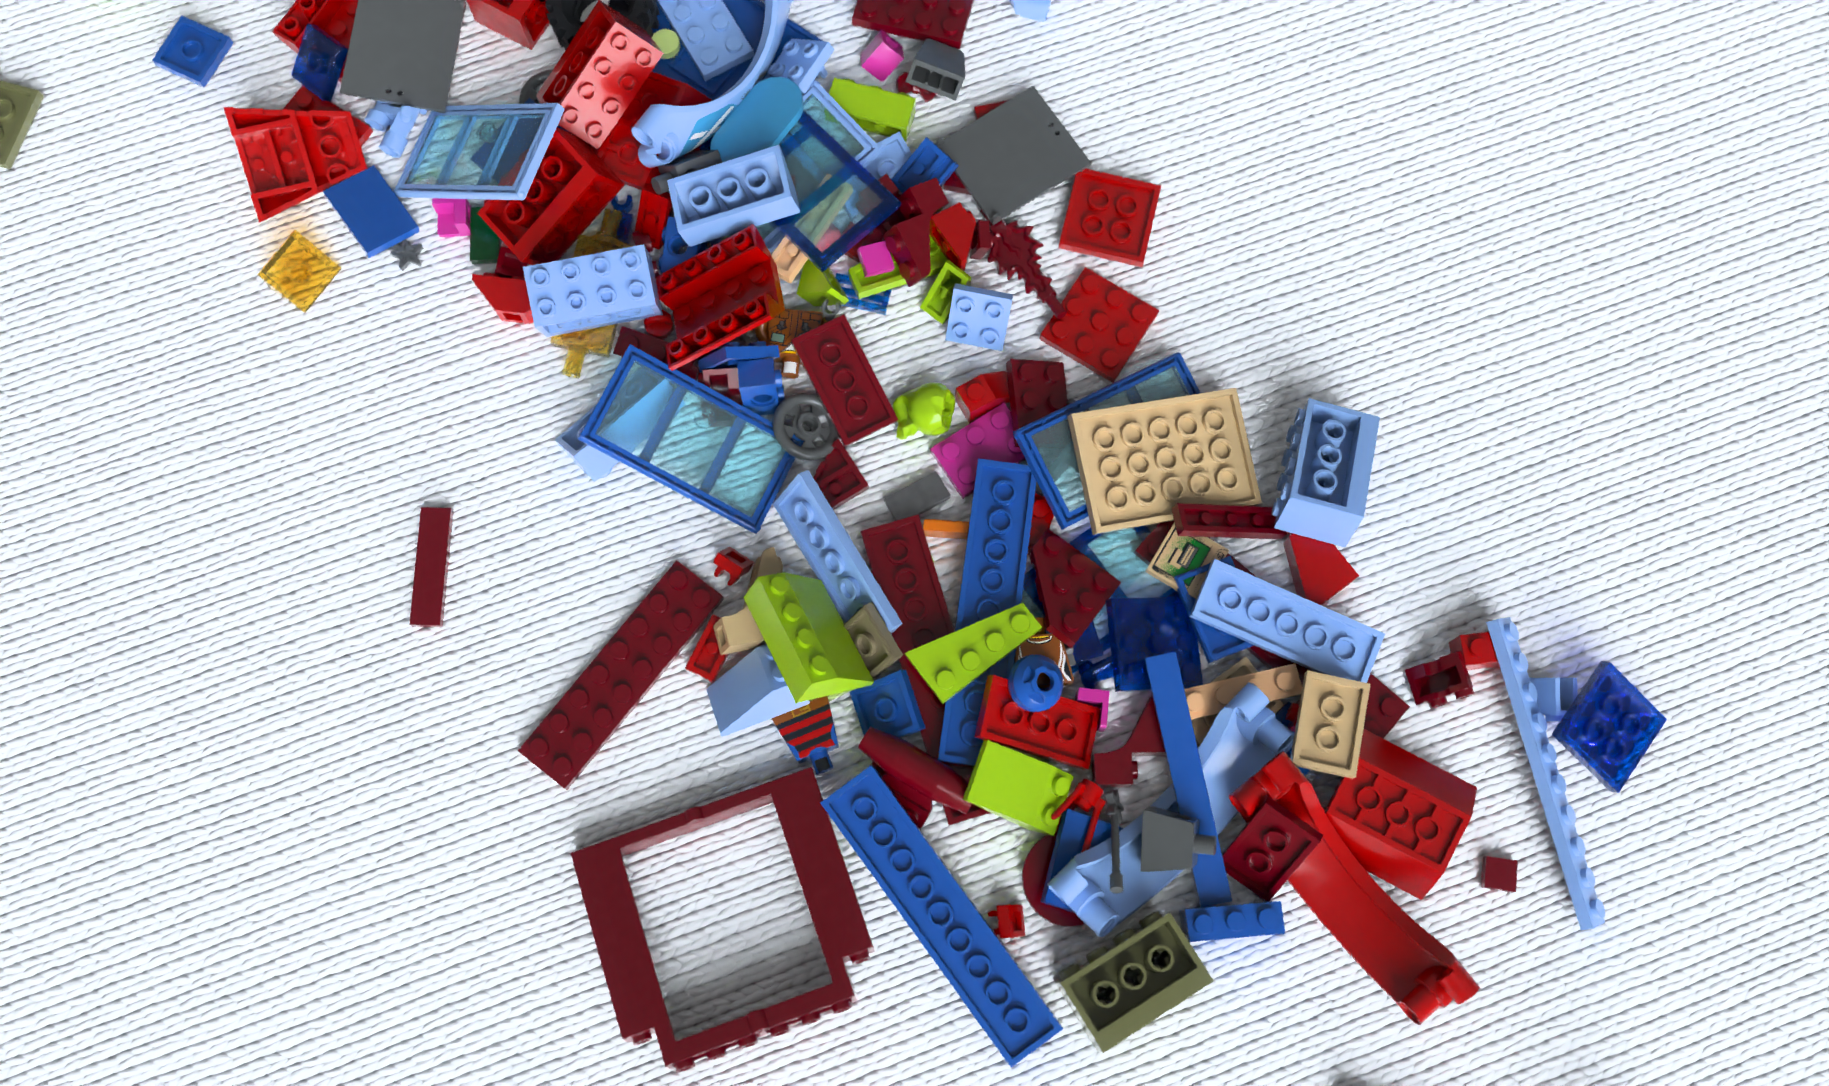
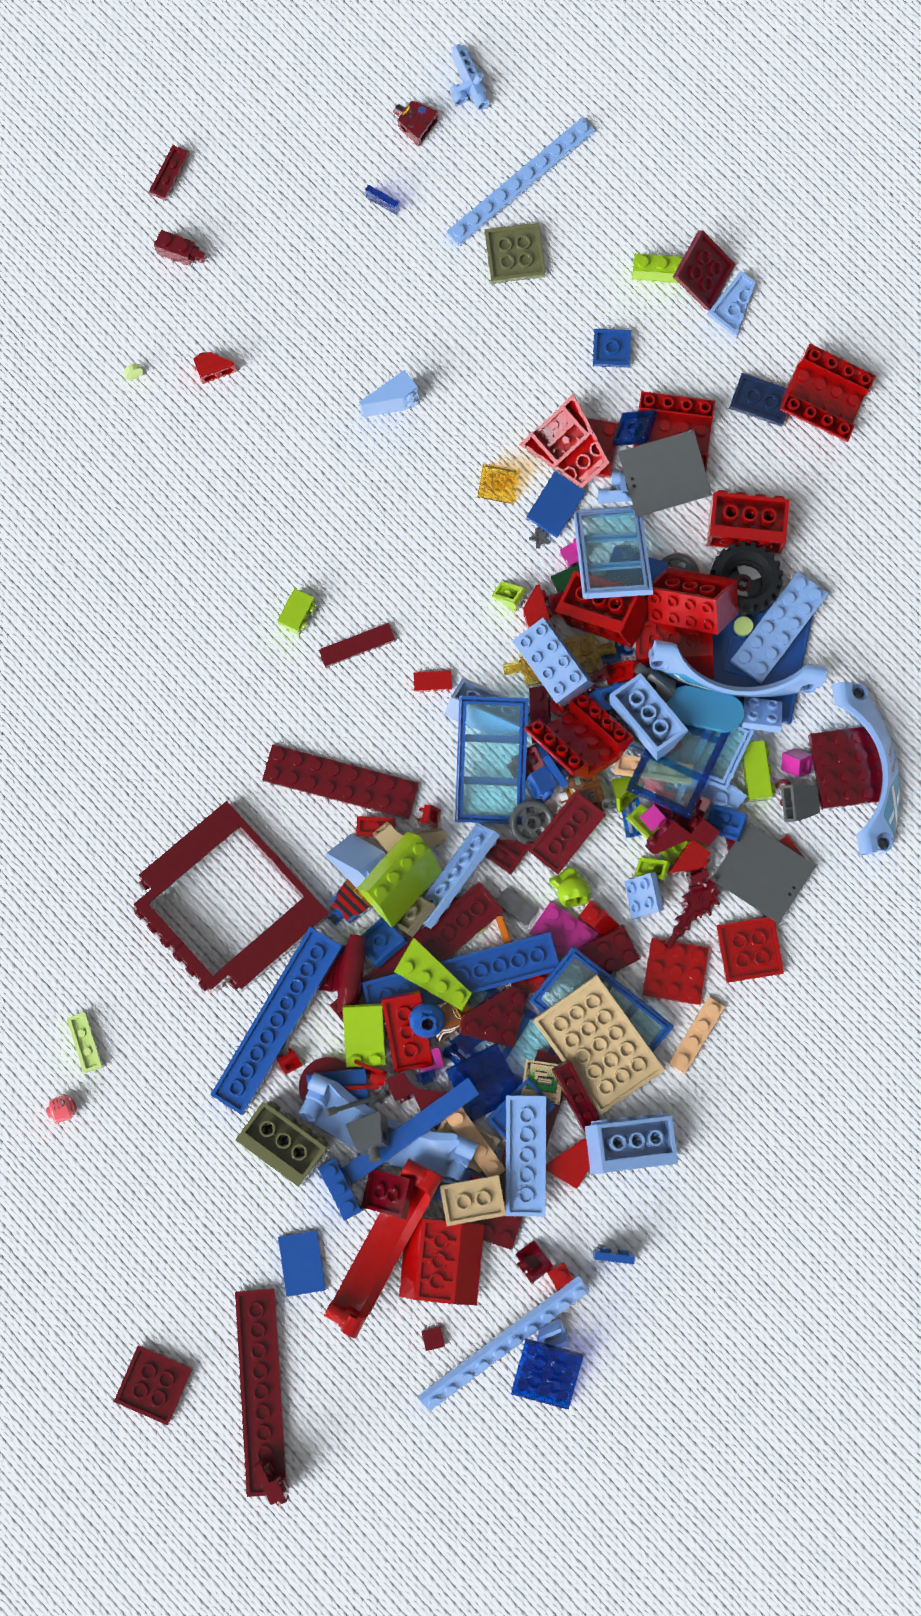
camera: 75 degrees right, 5 degrees up
none -> lime brick [277,588,317,635]
none -> blue tile [278,1231,326,1297]
none -> light blue slope [359,370,419,418]
none -> red tile [413,670,452,692]
none -> clear blue plate [416,1070,437,1085]
none -> lime slope [491,581,526,612]
none -> blue plate [593,1247,635,1265]
none -> light nougat plate [668,997,725,1074]

